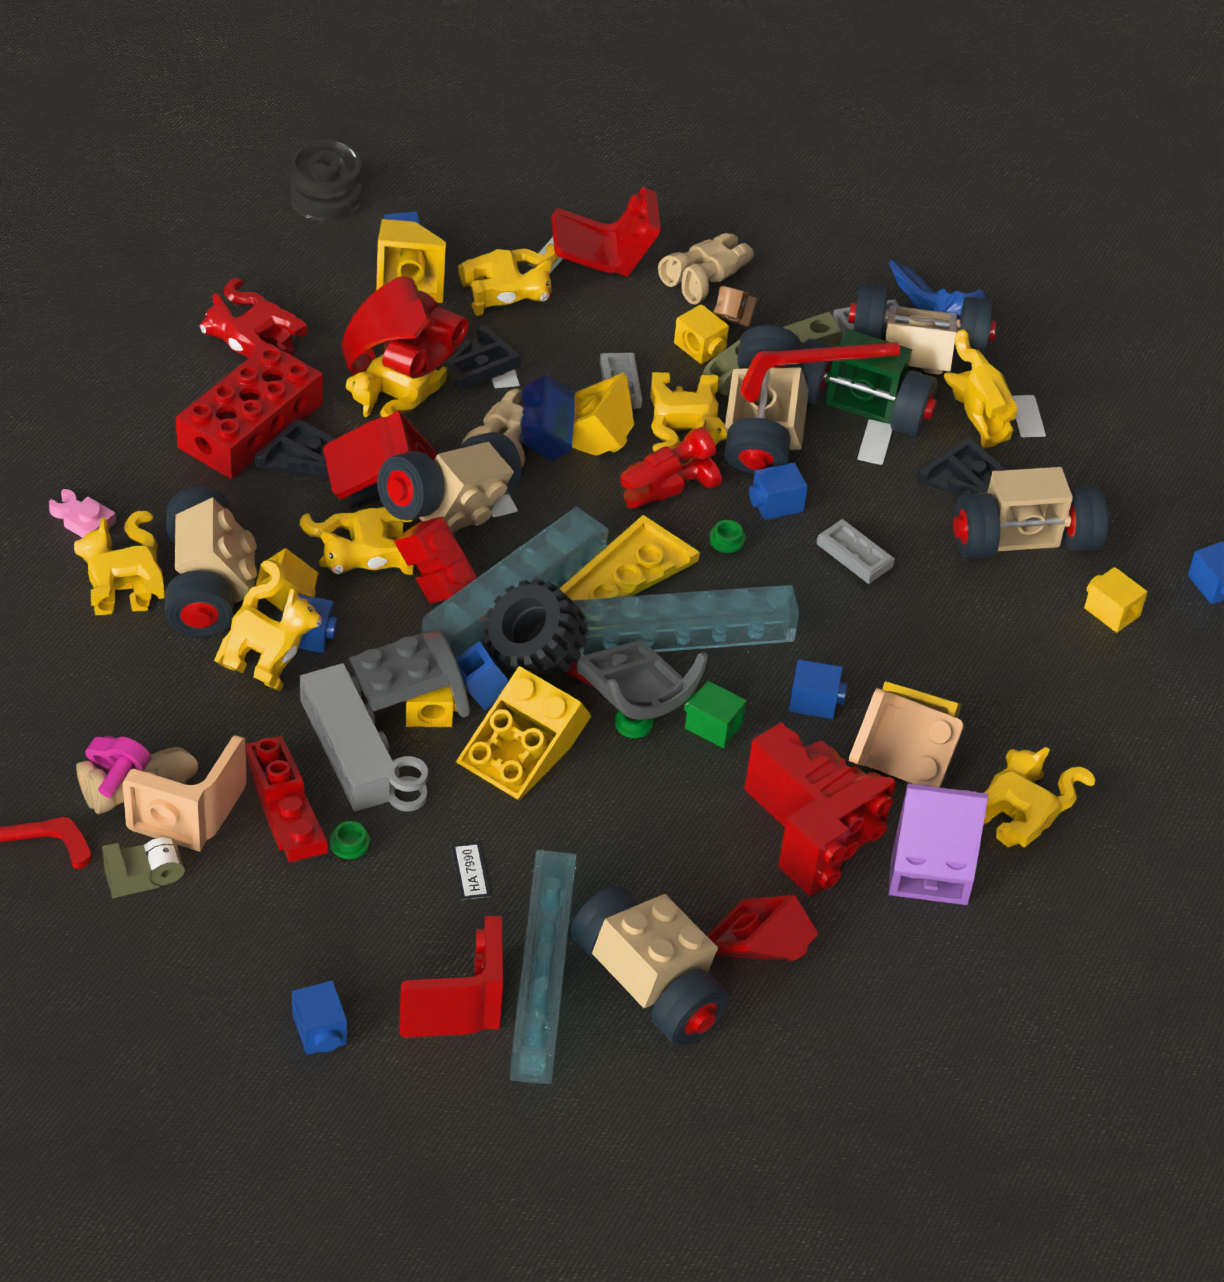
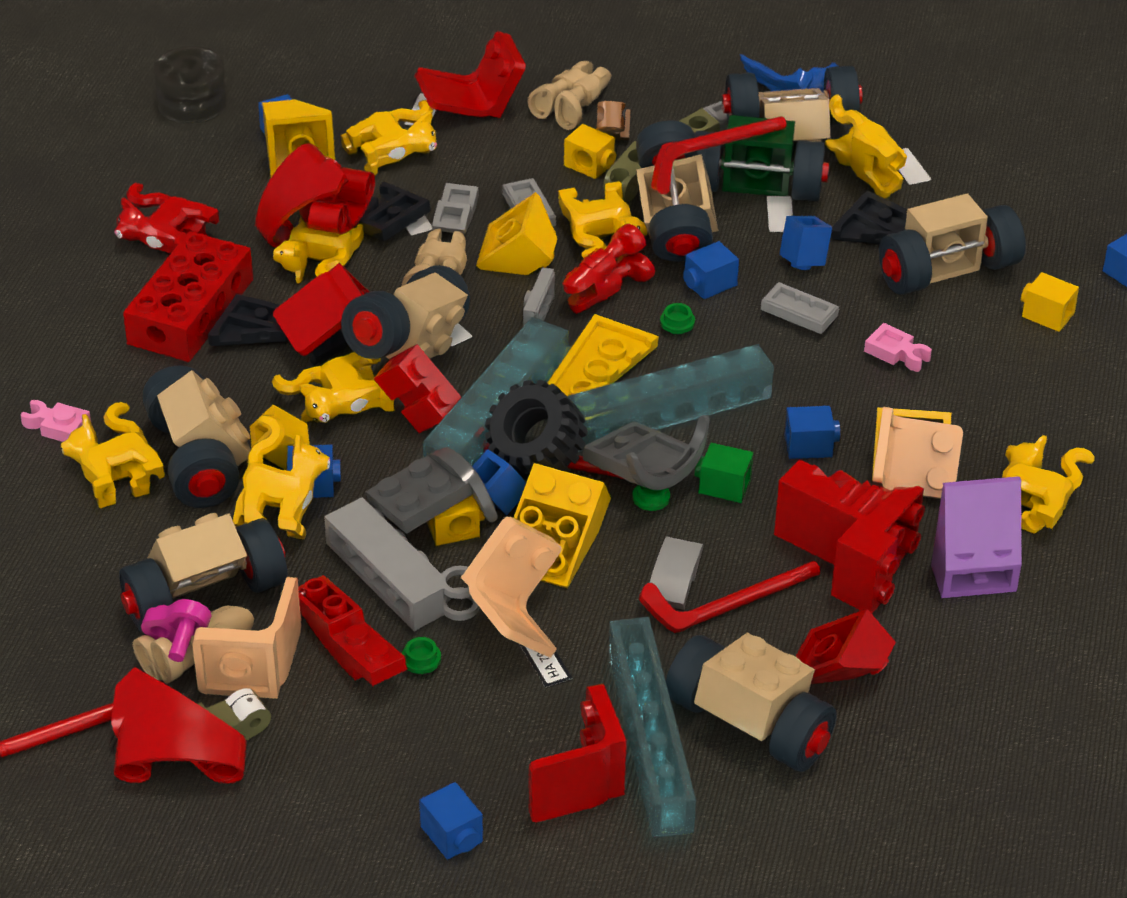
camera: 10 degrees left, 5 degrees down
clear blue brick [520,375,575,461] -> none
none -> red panel [111,667,247,784]
none -> brick [119,513,288,634]
none -> light grey slope [432,183,479,234]
none -> light nougat piece [461,517,562,658]
none -> light grey plate [523,267,555,339]
none -> red piece [639,561,820,633]
none -> light grey slope [649,537,703,610]
none -> blue brick [779,216,832,270]
none -> bright pink plate [864,323,932,372]

